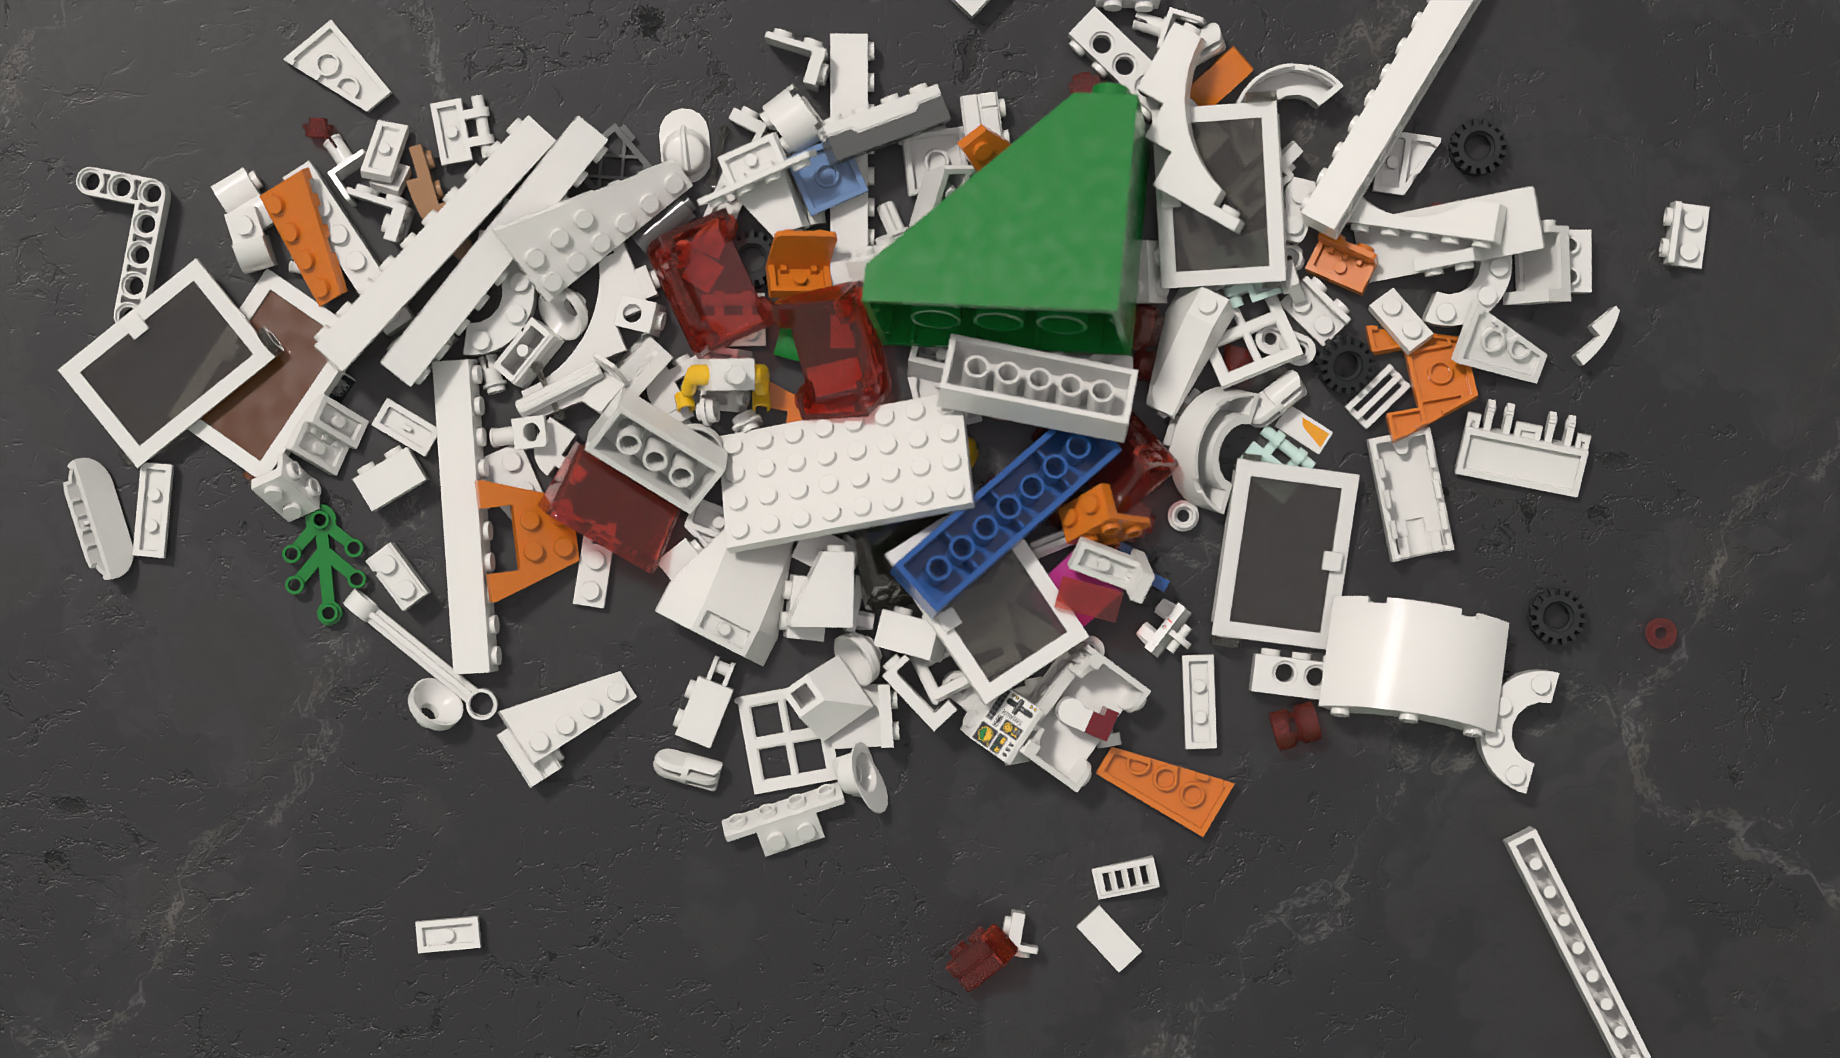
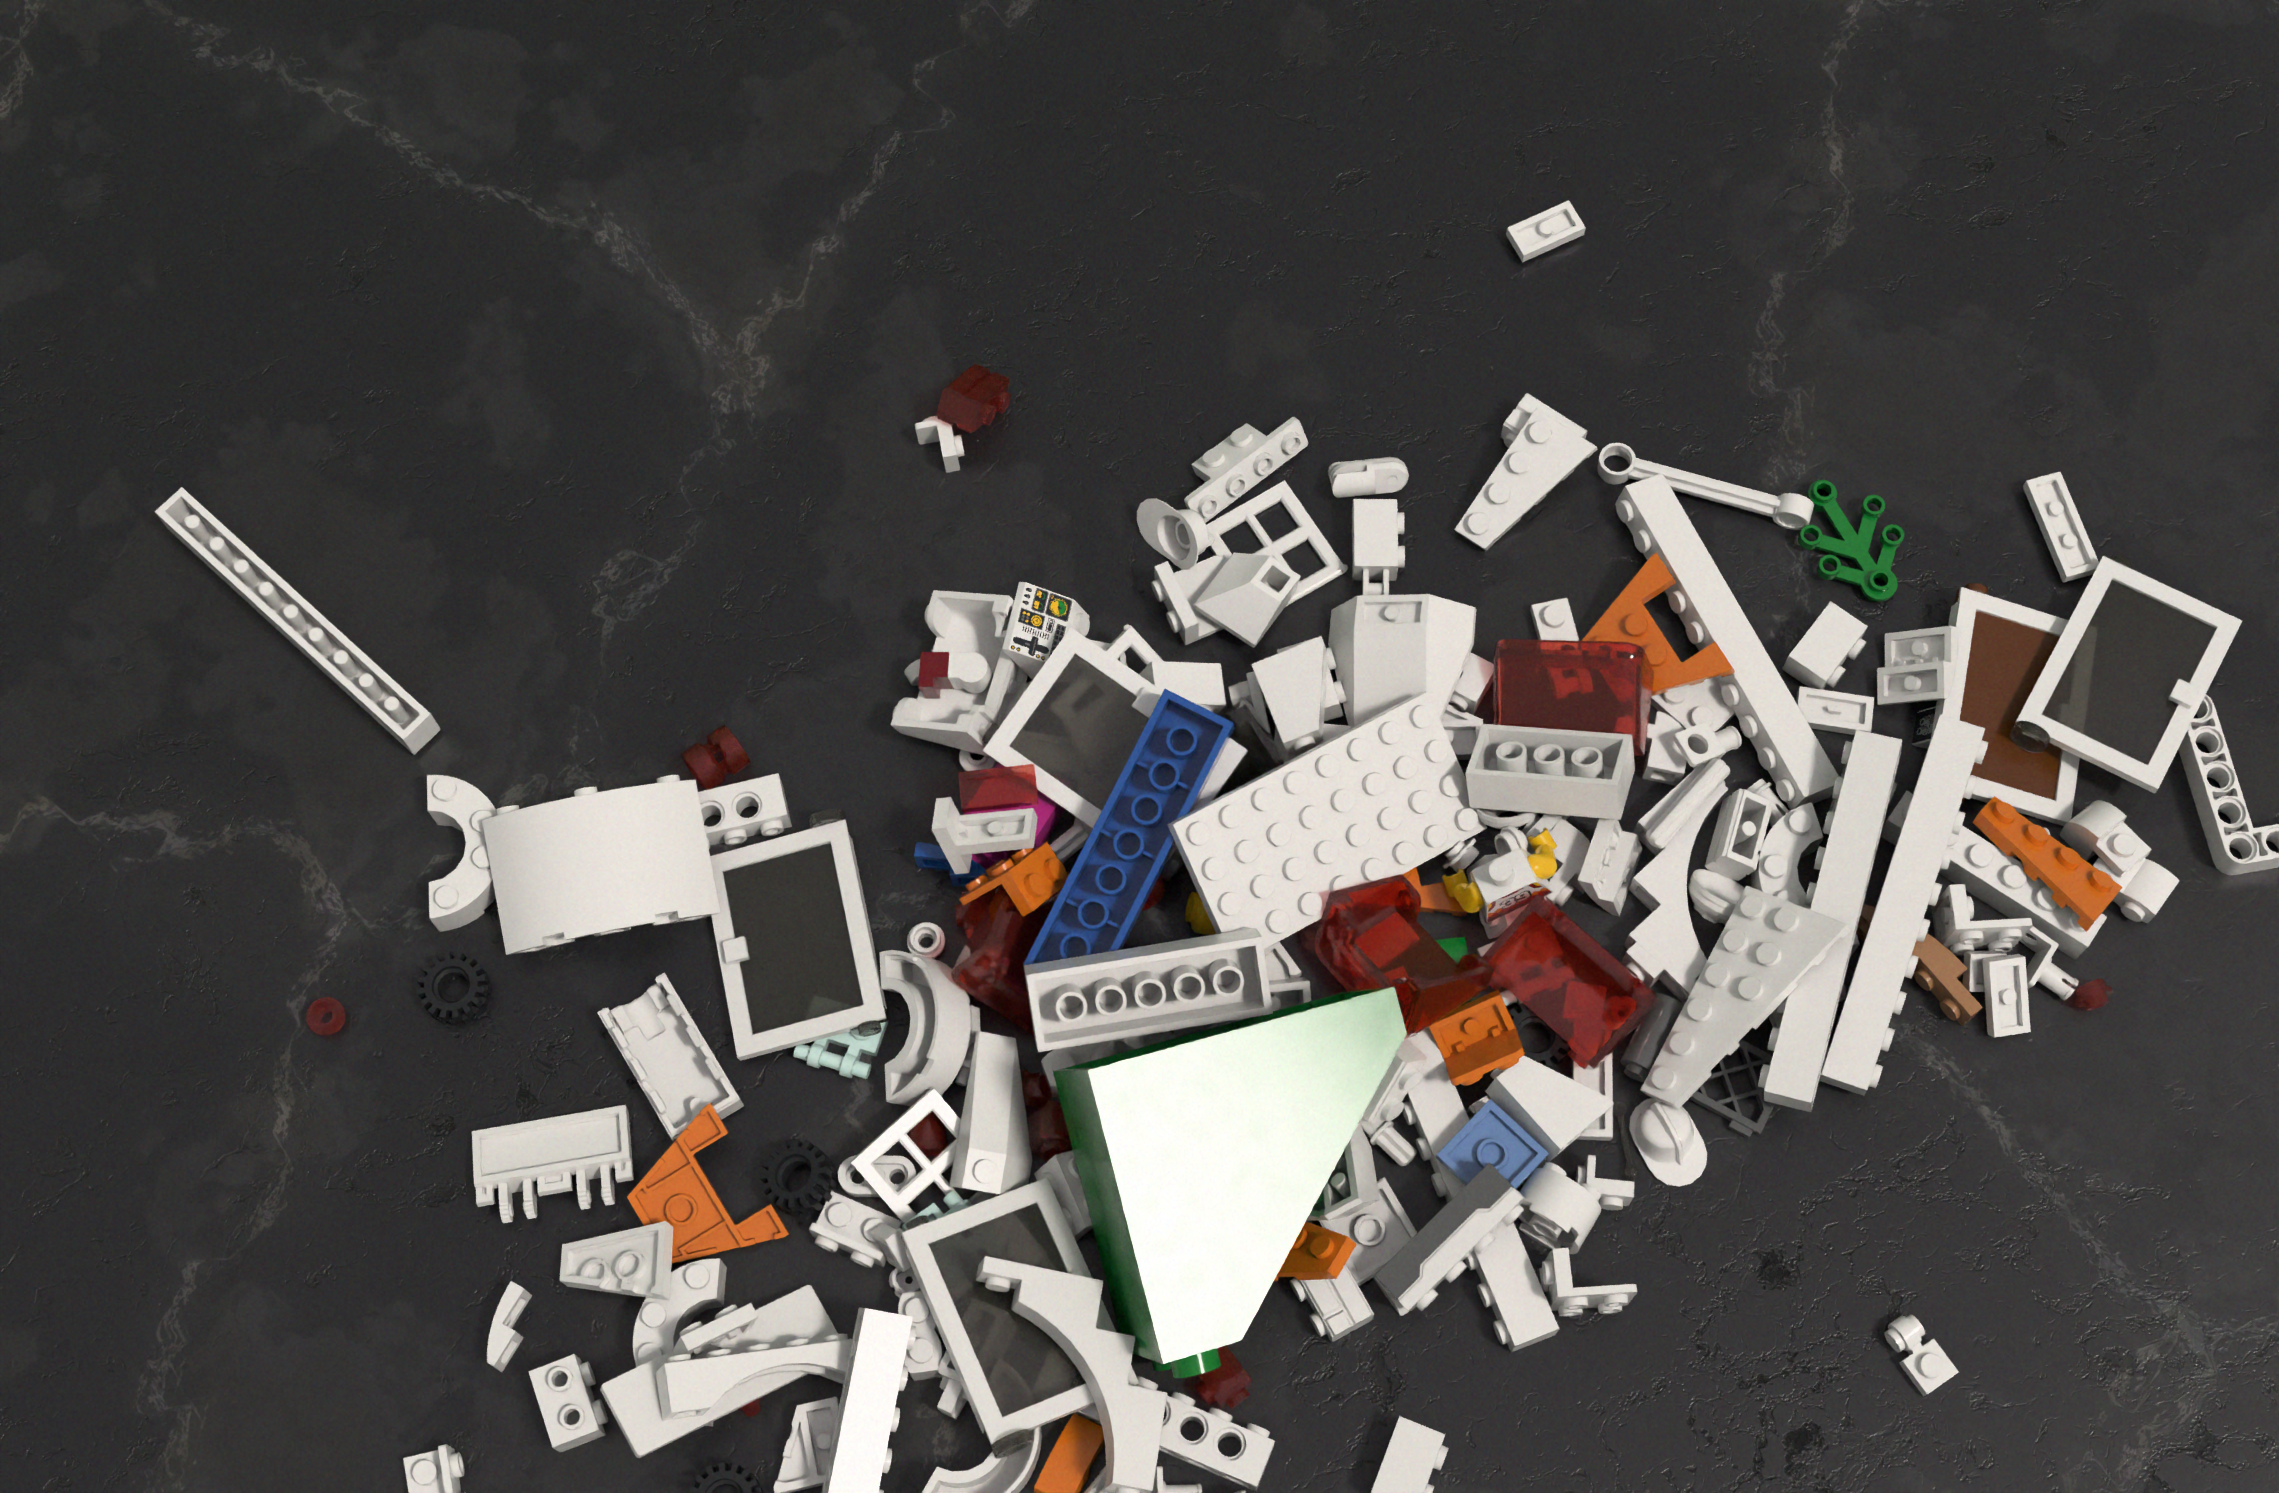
camera: 160 degrees right, 20 degrees down
white brick [63,458,133,580] -> none
white bracket [251,453,321,522] -> none
white wing [283,20,392,113] -> none
white brick [366,542,432,611] -> none
white piece [408,678,463,731] -> none
white plate [430,95,495,166] -> none
clear smoke hinge [531,361,565,421] -> none
white bracket [581,352,630,414] -> none
white bracket [614,295,667,337] -> none
white bracket [697,132,818,208] -> none
white piece [834,632,882,686] -> none
white panel [882,653,957,731] -> none
white tile [1077,905,1142,972] -> none
white slope [1092,855,1160,900] -> none
orange wing [1095,746,1235,837] -> none
white hips [1136,599,1192,658] -> none
white plate [1182,654,1217,749] -> none
white arm [1250,370,1307,428] -> none
white sticker [1275,406,1333,454] -> none
orange bracket [1305,232,1378,296] -> none
white tile [1344,363,1411,429] -> none
white plate [1368,288,1434,356] -> none
white panel [1503,220,1571,305] -> none

